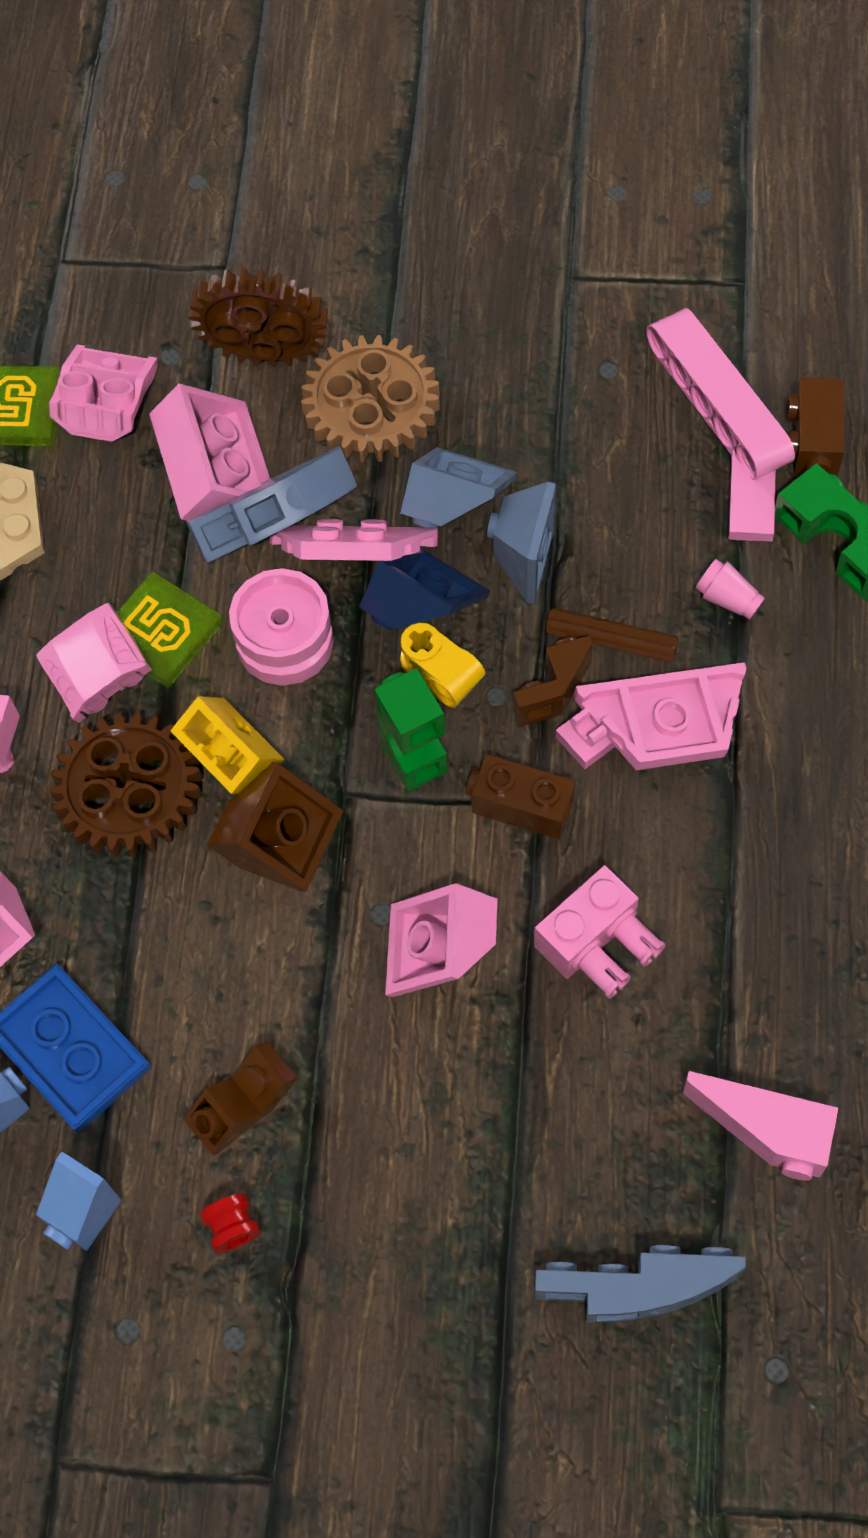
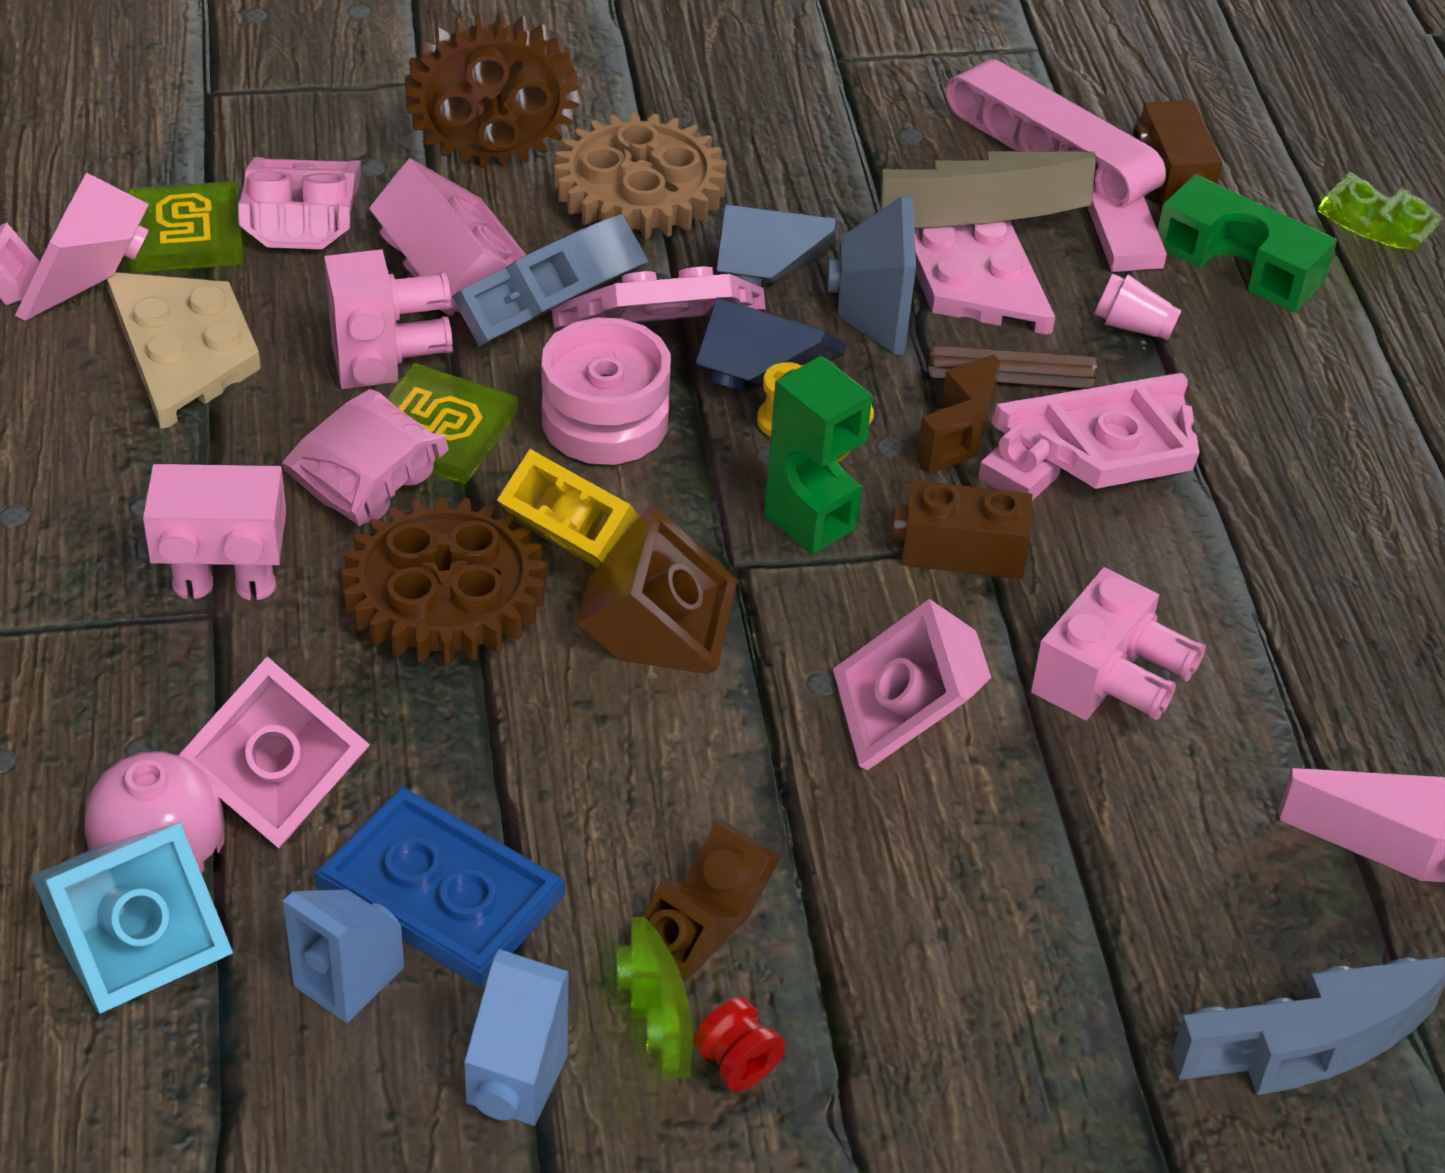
camera: 20 degrees left, 20 degrees down
none -> bright pink brick [324,249,453,389]
none -> clear neon green slope [617,917,693,1079]
none -> dark tan slope [881,151,1096,228]
none -> bright pink wing [914,220,1055,334]

